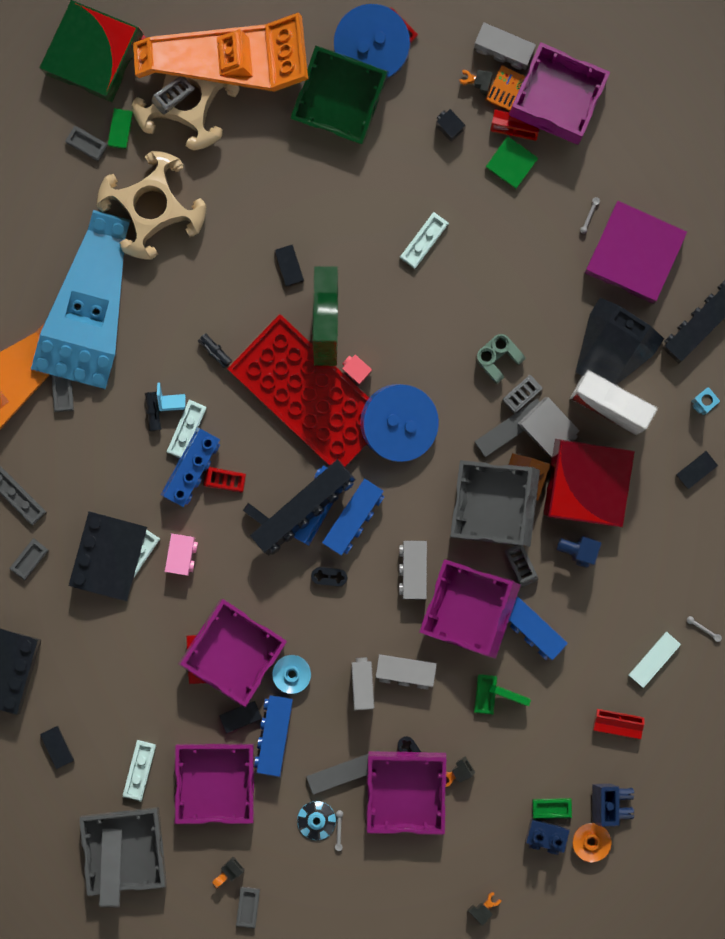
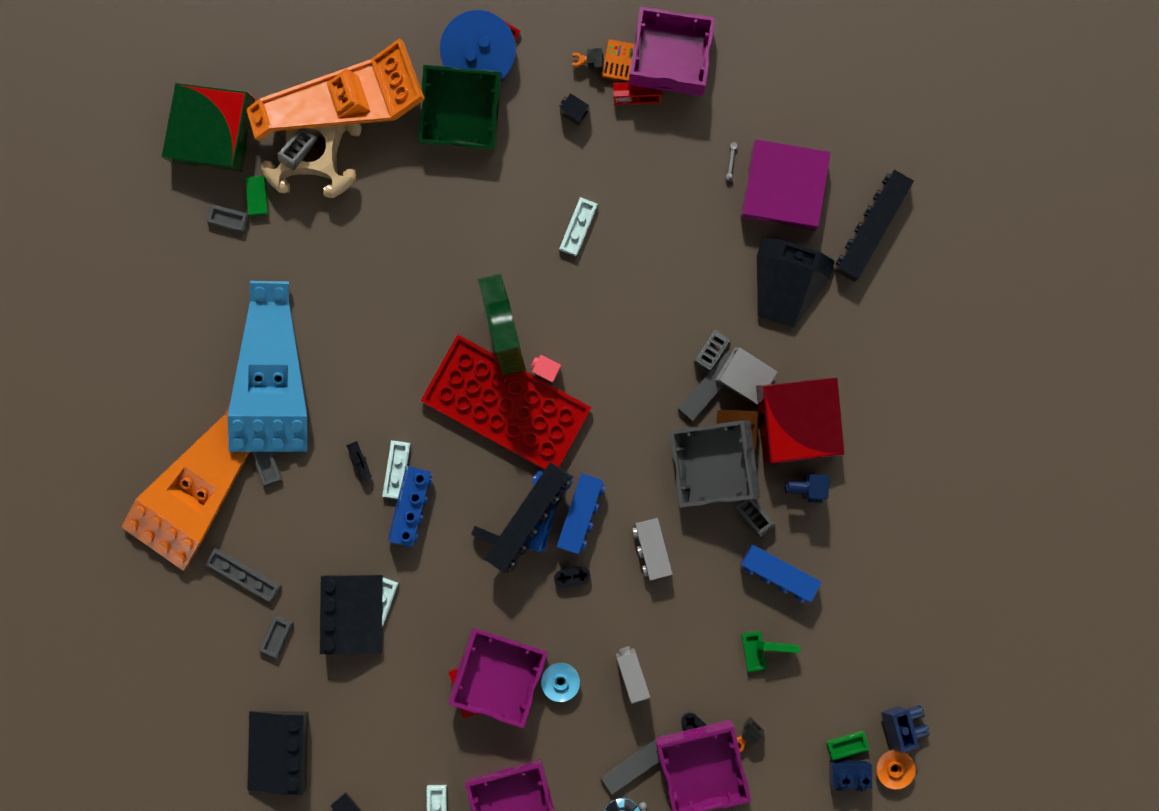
camera: 10 degrees left, 0 degrees up
tan piece [97,151,206,260] -> none
medium azure bracket [157,383,186,411] -> none
bright pink brick [165,534,198,576] -> none
black pin [198,333,233,369] -> none
red slope [203,467,246,493] -> none
black tile [219,701,262,733] -> none
blue brick [254,695,293,777] -> none
black tile [275,244,304,287] -> none
blue brick [360,384,439,462] -> none
light grey brick [376,654,437,690] -> none
magenta tile [419,559,521,659] -> none
light grey brick [474,23,536,70] -> none
sand green piece [476,334,526,384] -> none
green tile [485,136,538,189] -> none
white tile [570,371,657,435] -> none
red piece [592,709,644,739] -> none
light aqua tile [629,632,681,688] -> none
black tile [676,451,718,489] -> none
light grey hinge [687,616,722,642] -> none
medium azure bracket [692,387,720,415] -> none

